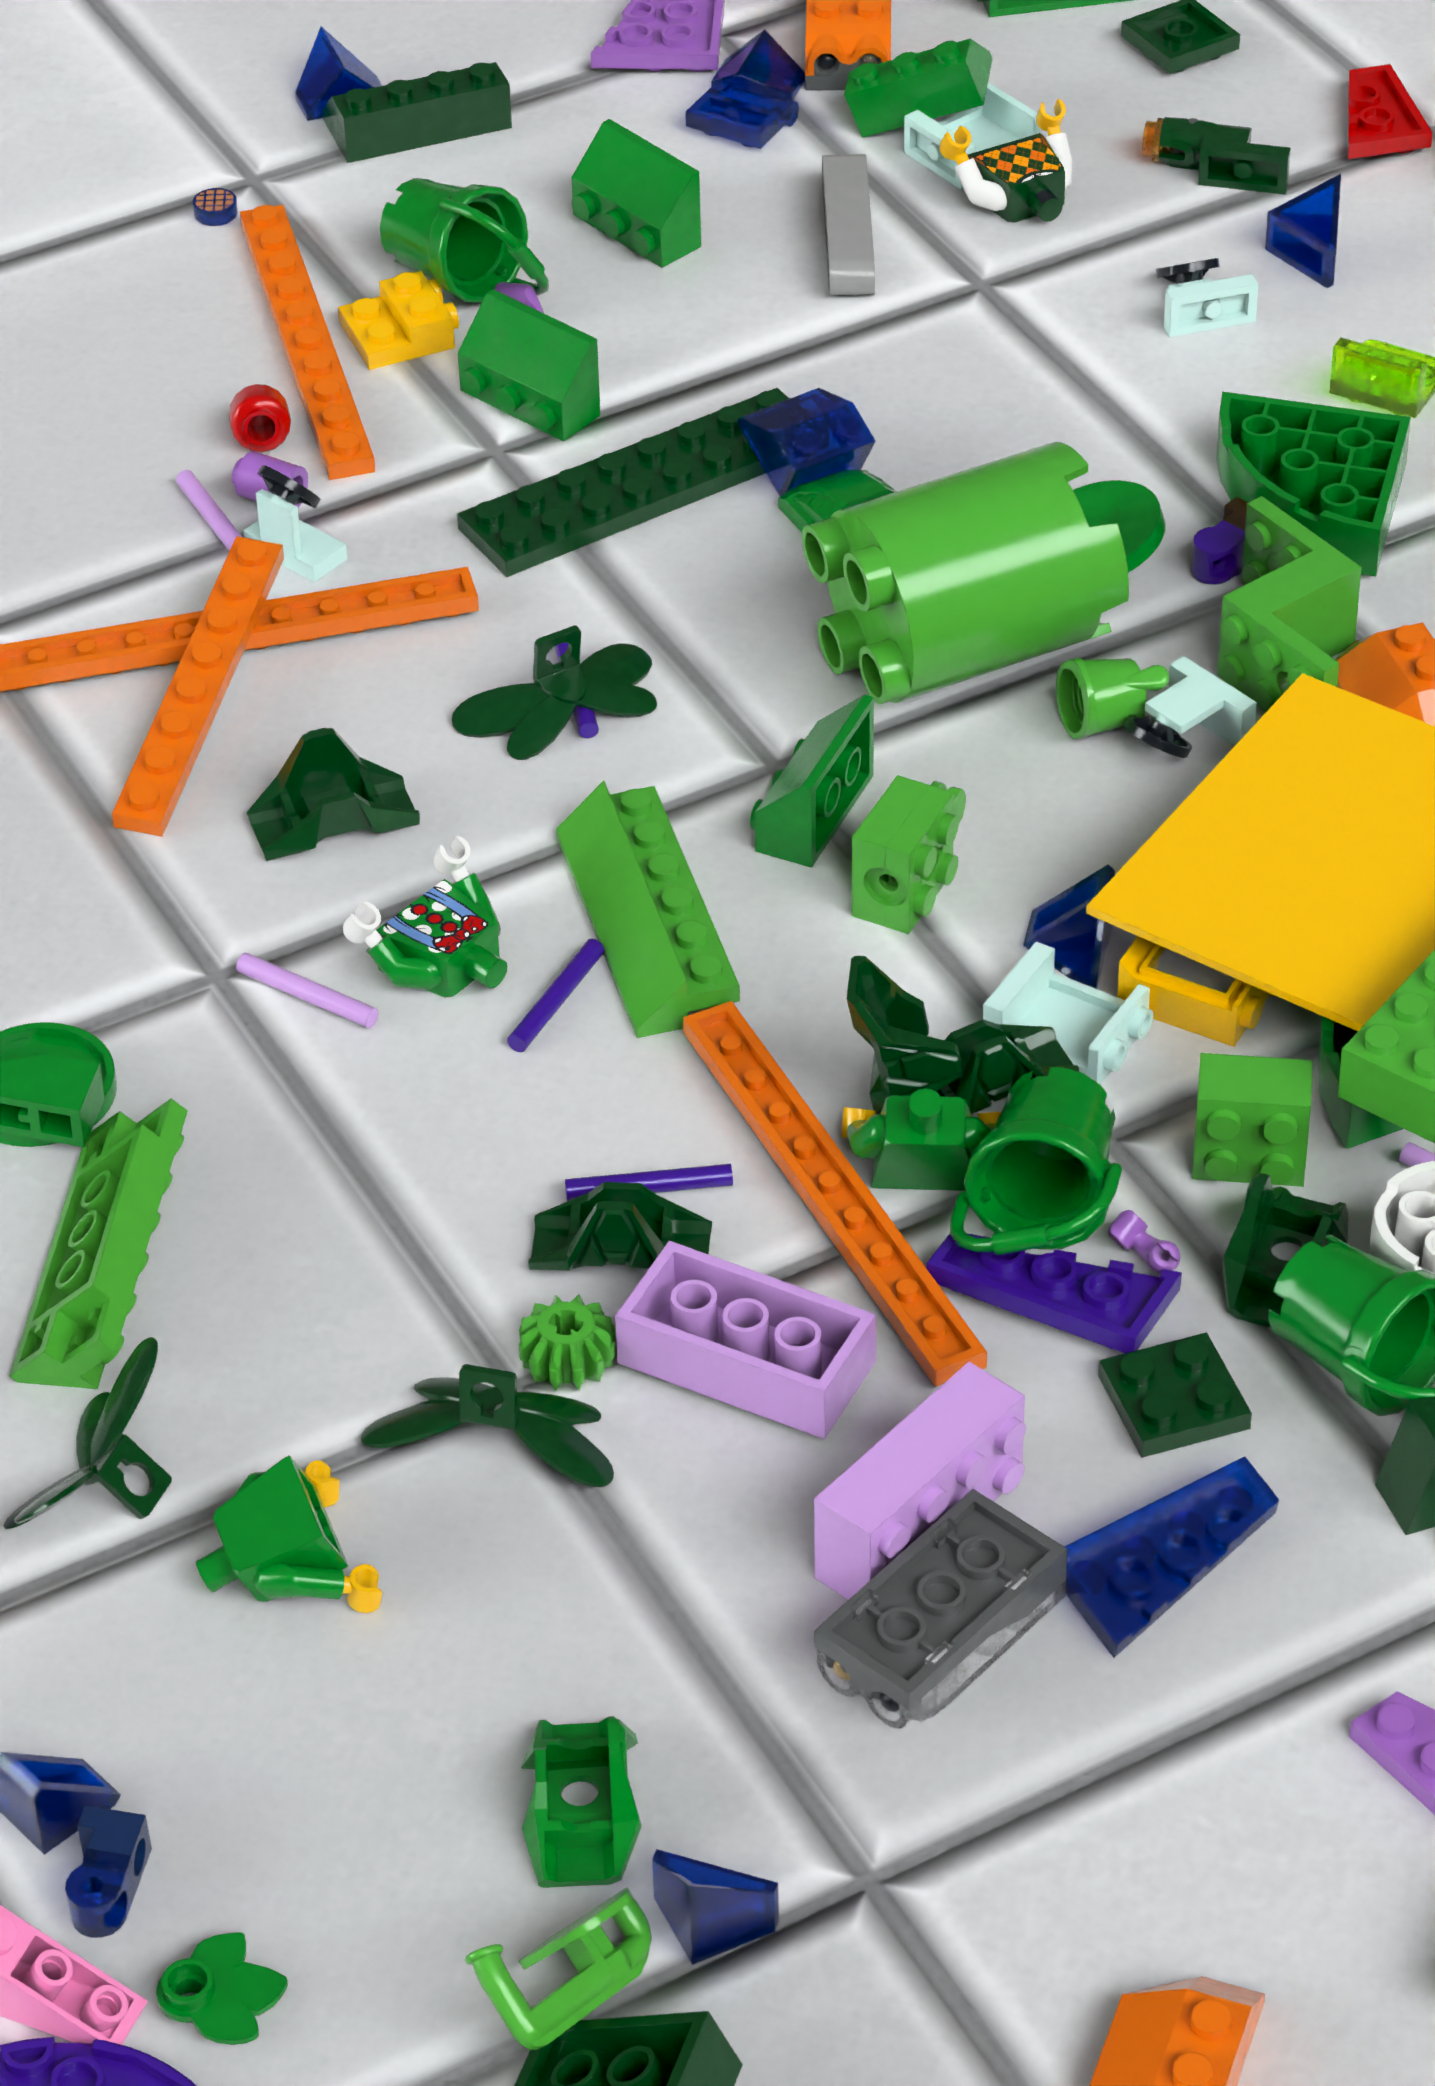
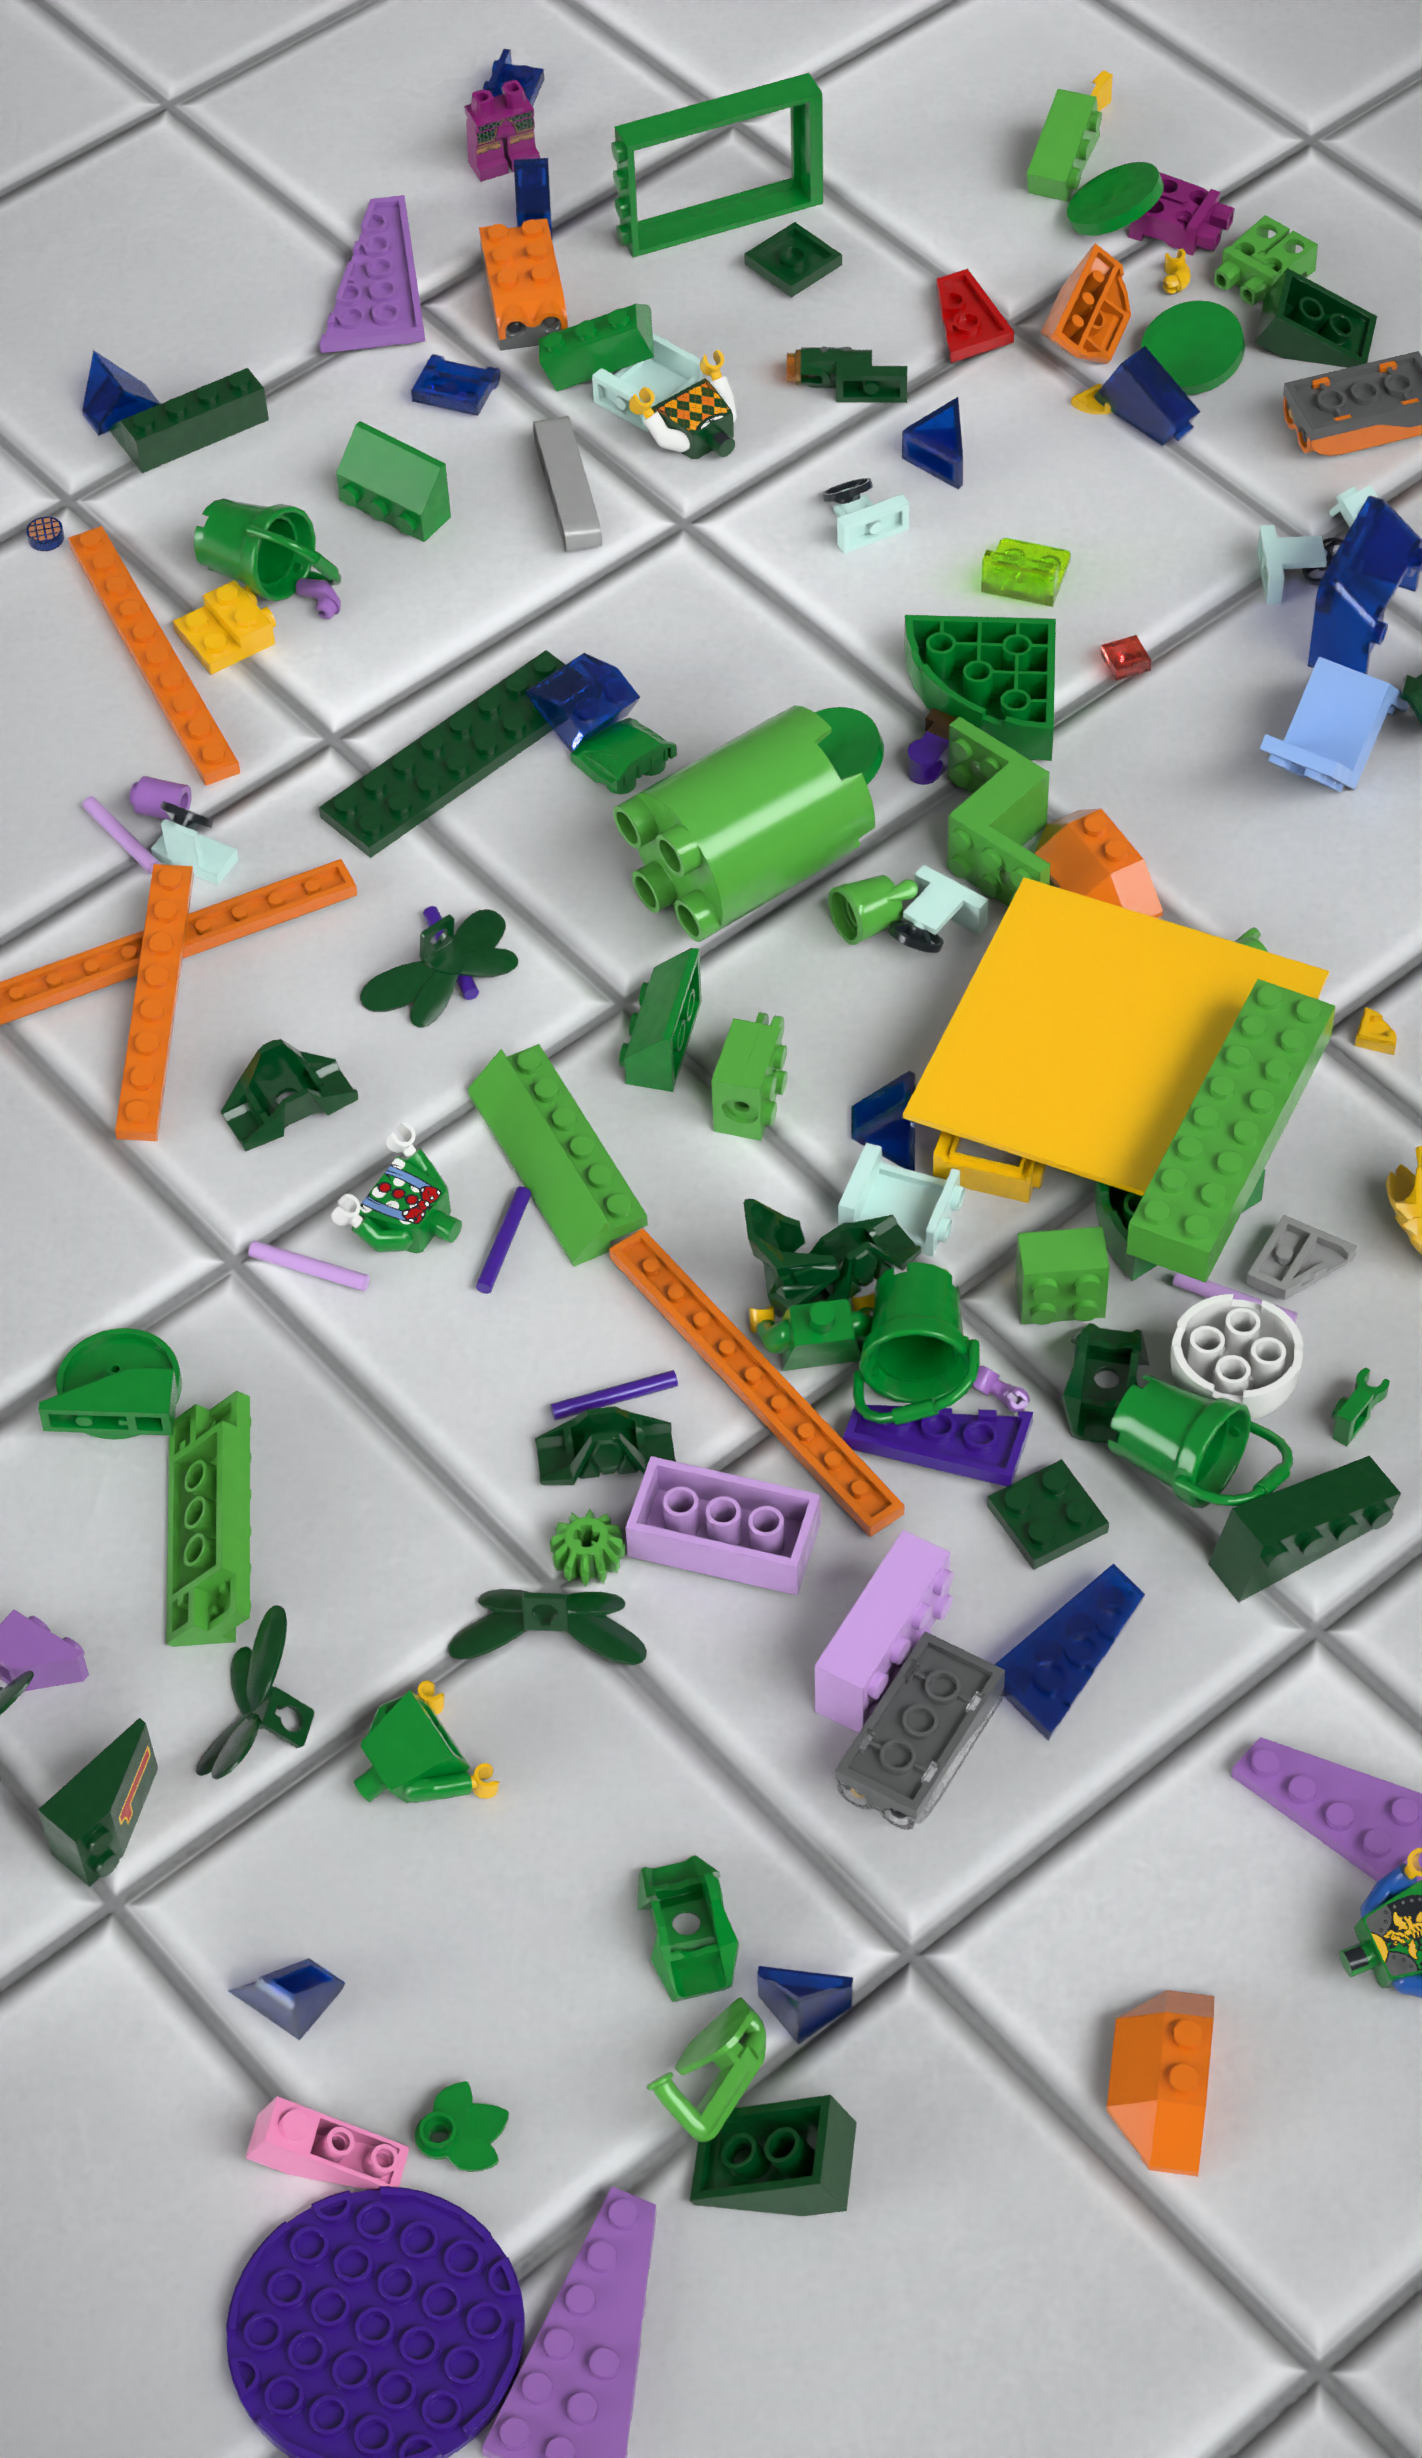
camera: 10 degrees left, 10 degrees up
leg [65,1805,152,1938] -> none
red head [229,384,291,452] -> none
green slope [458,289,601,442] -> none
clear blue slope [711,29,805,102] -> none

